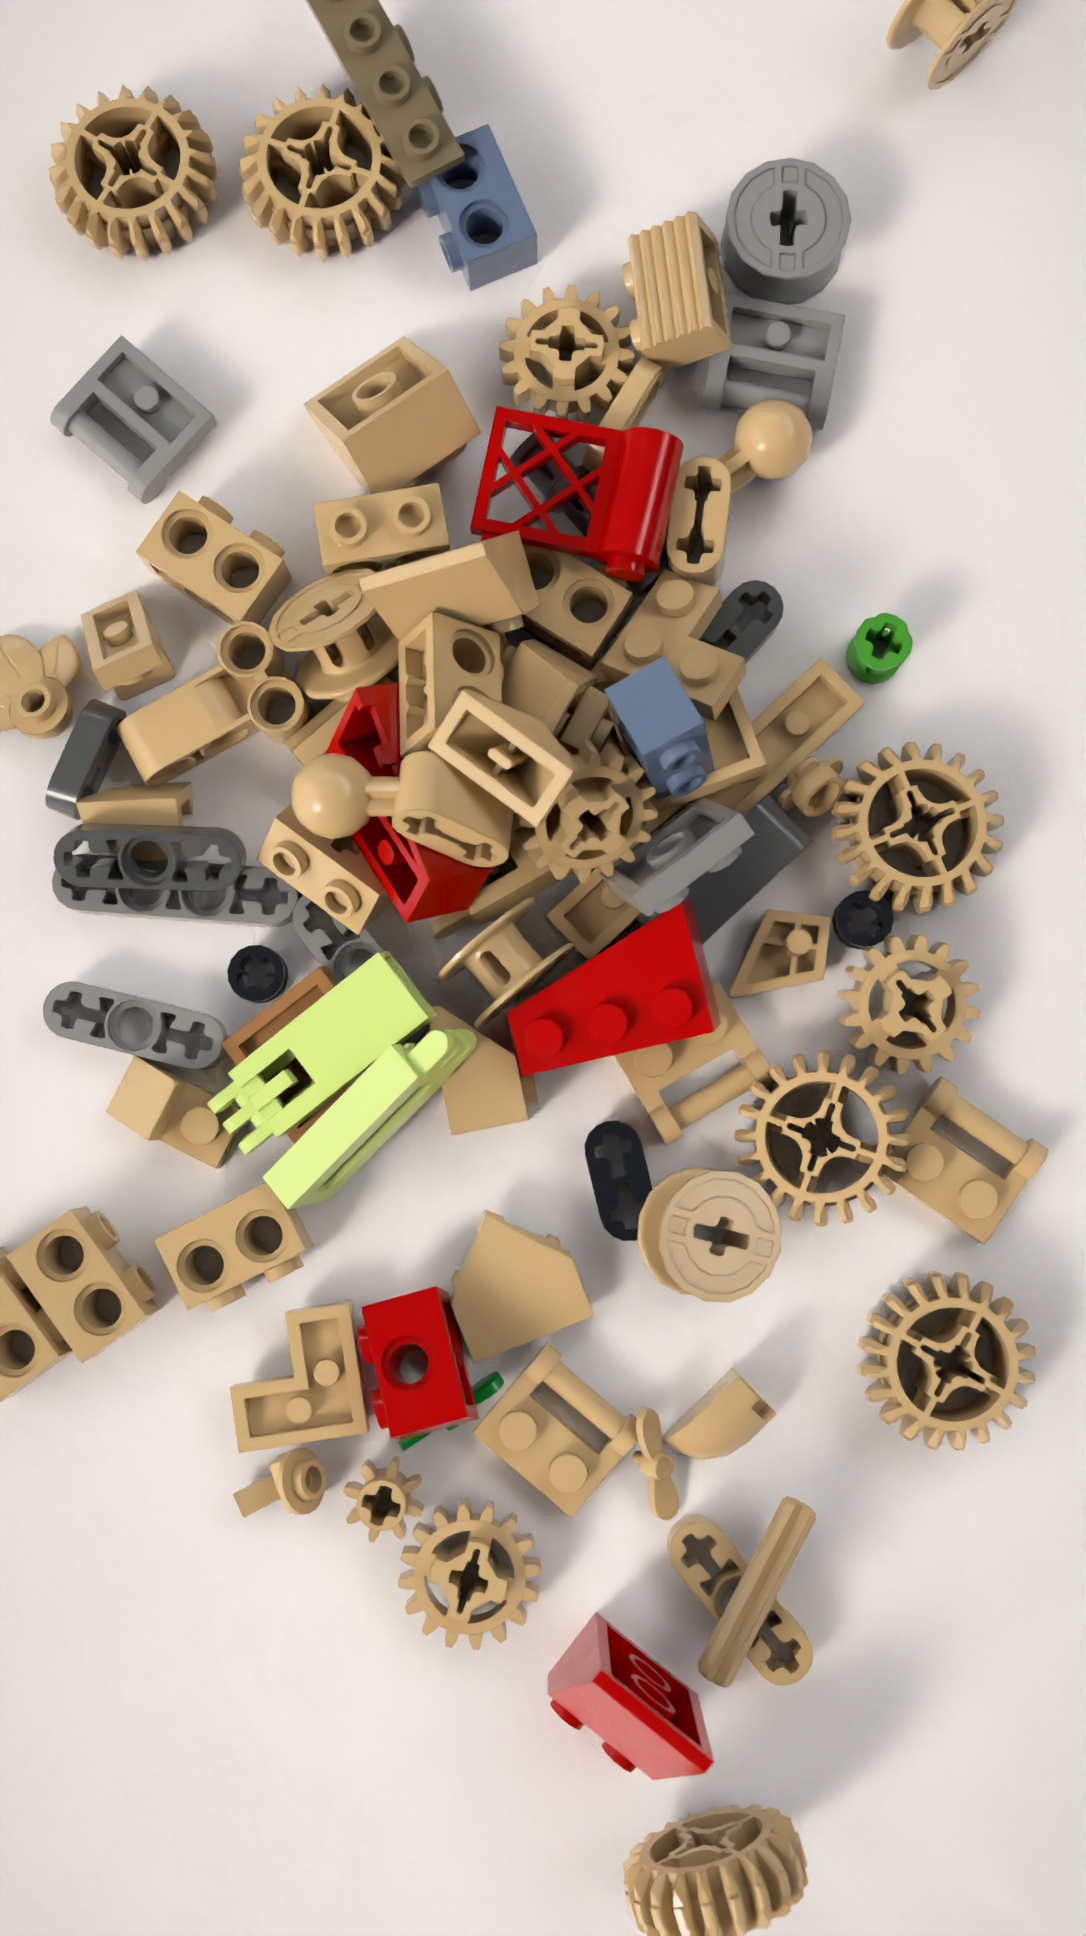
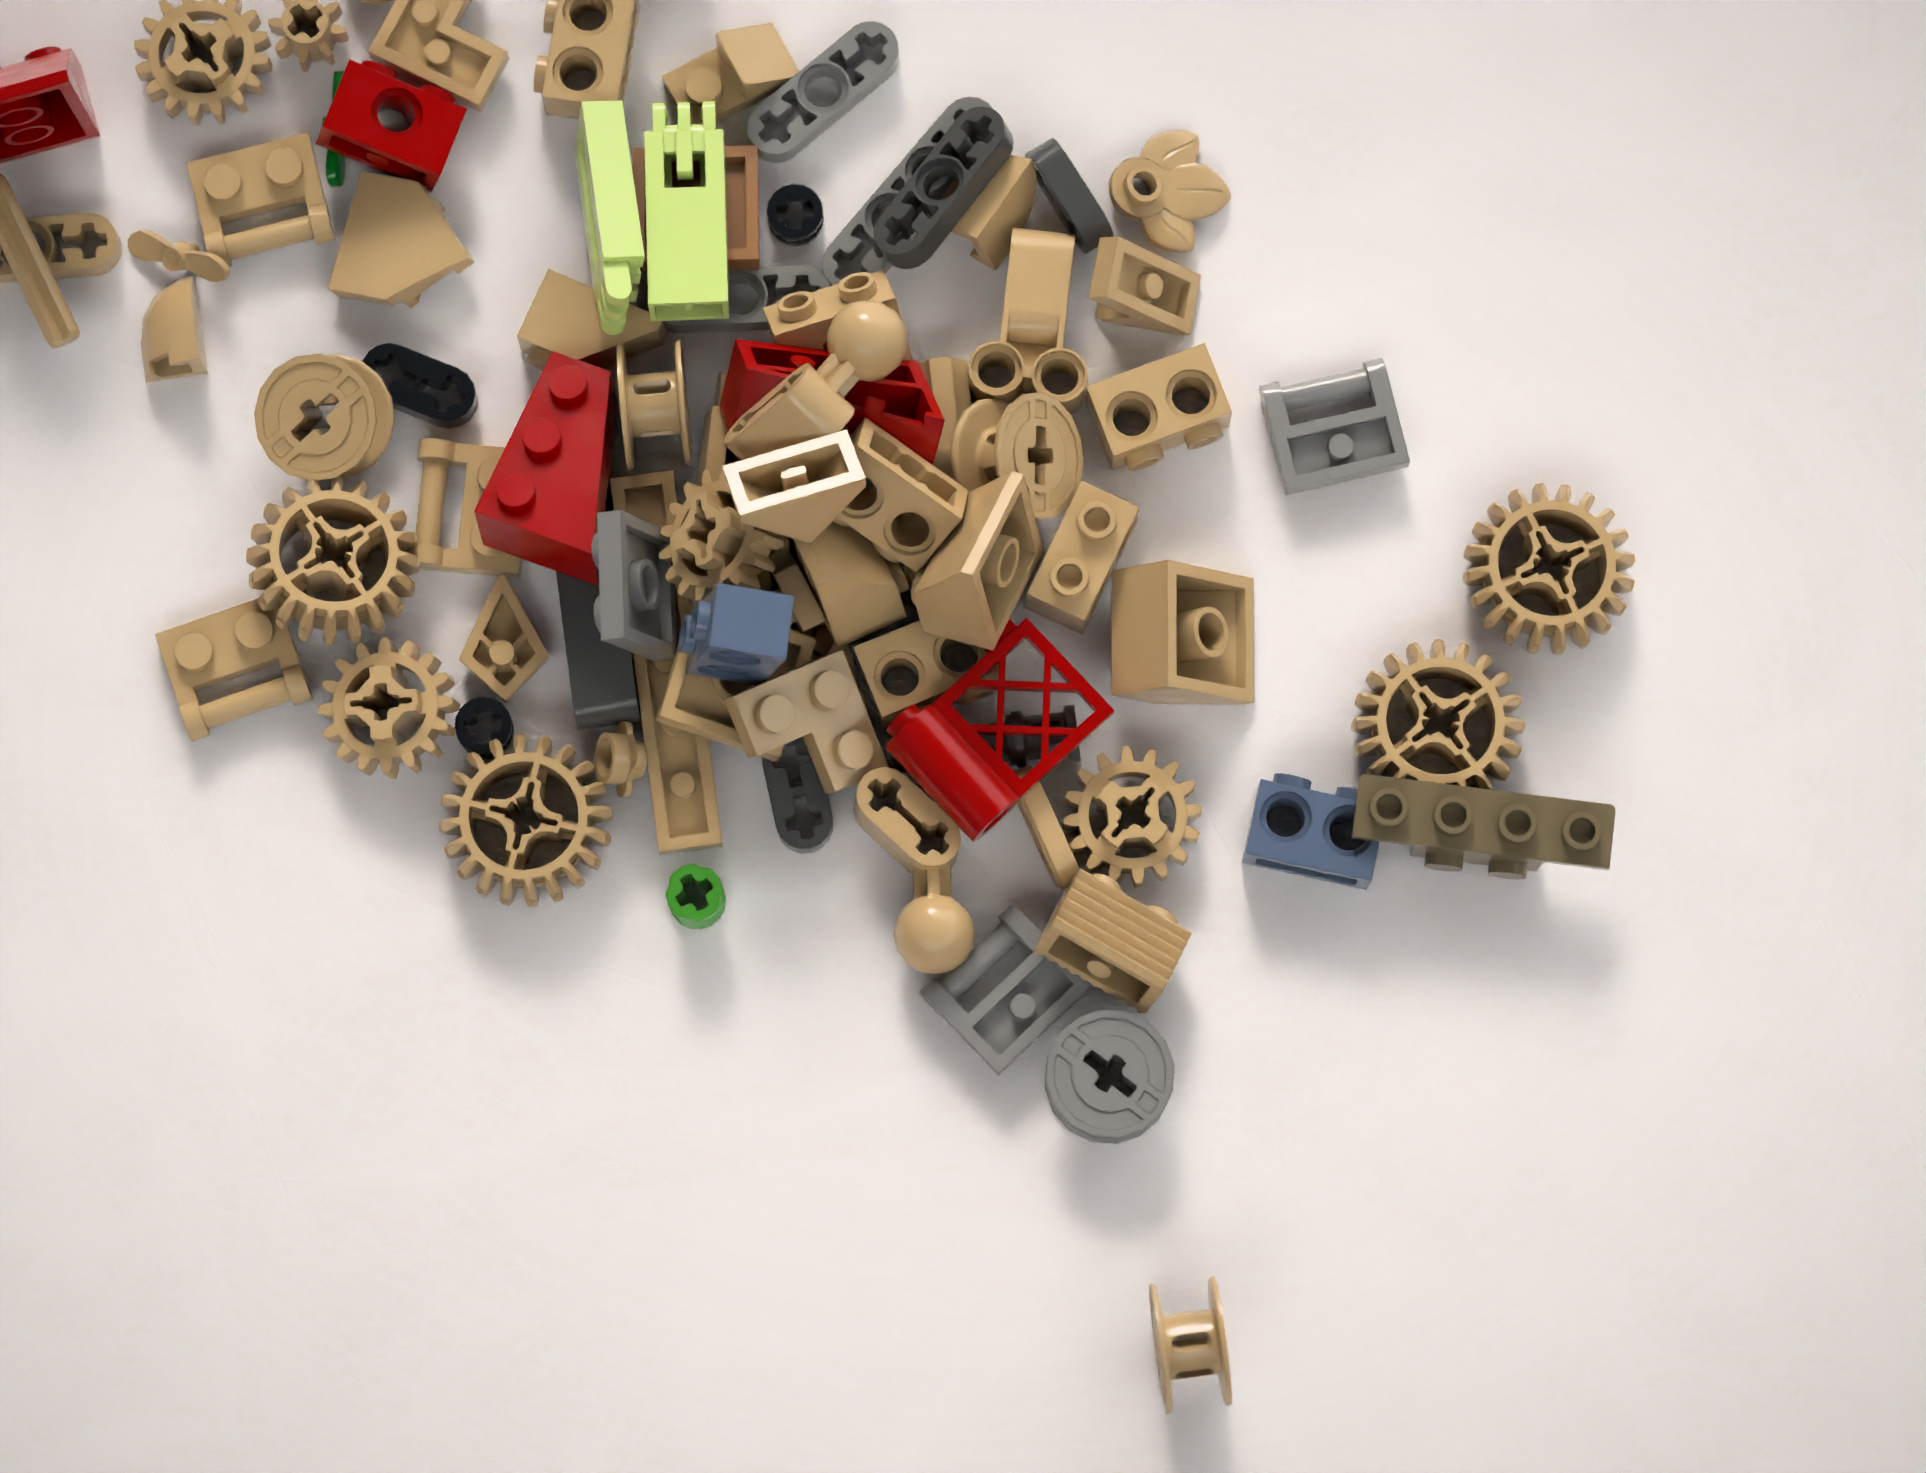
camera: 120 degrees right, 5 degrees down
tan gear [857,1271,1037,1451] -> none

